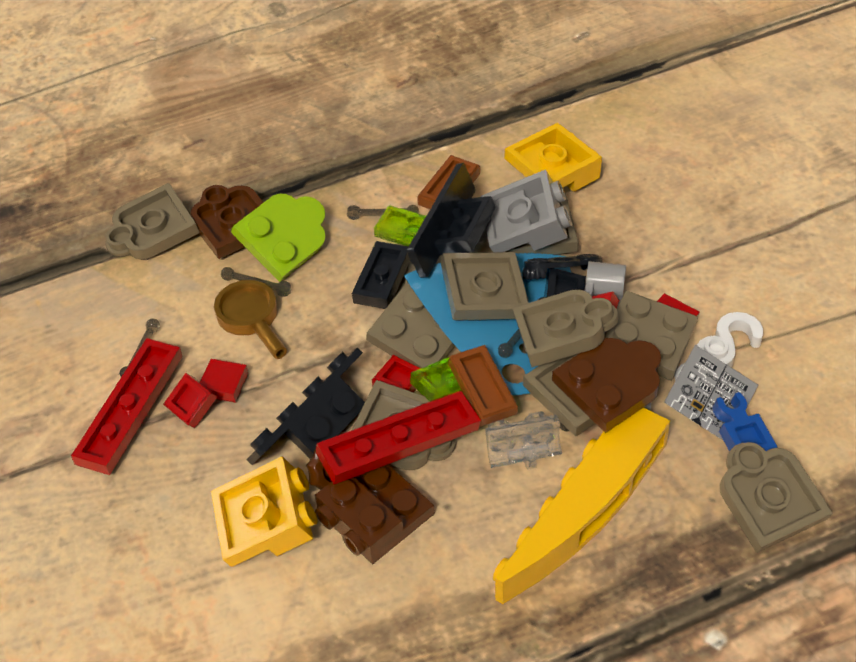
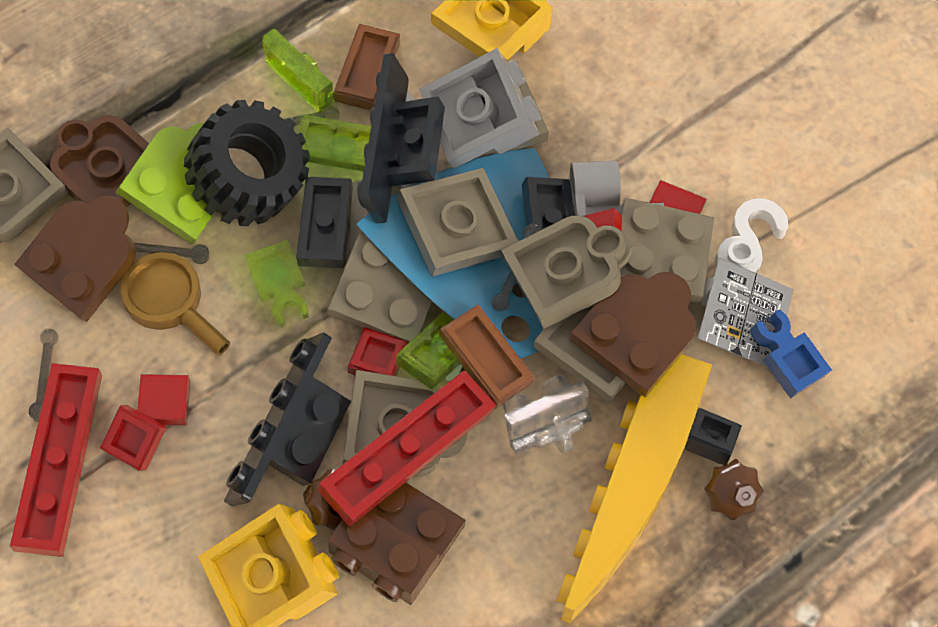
camera: 20 degrees left, 15 degrees up
black piece [522,254,602,280] -> none
dark tan plate [720,442,833,553] -> none
none -> reddish brown plate [14,196,136,322]
none -> black tyre [183,100,310,226]
none -> clear neon green plate [244,239,309,328]
none -> clear neon green plate [262,28,334,115]
none -> black tile [684,407,742,466]
none -> reddish brown piece [704,459,764,520]

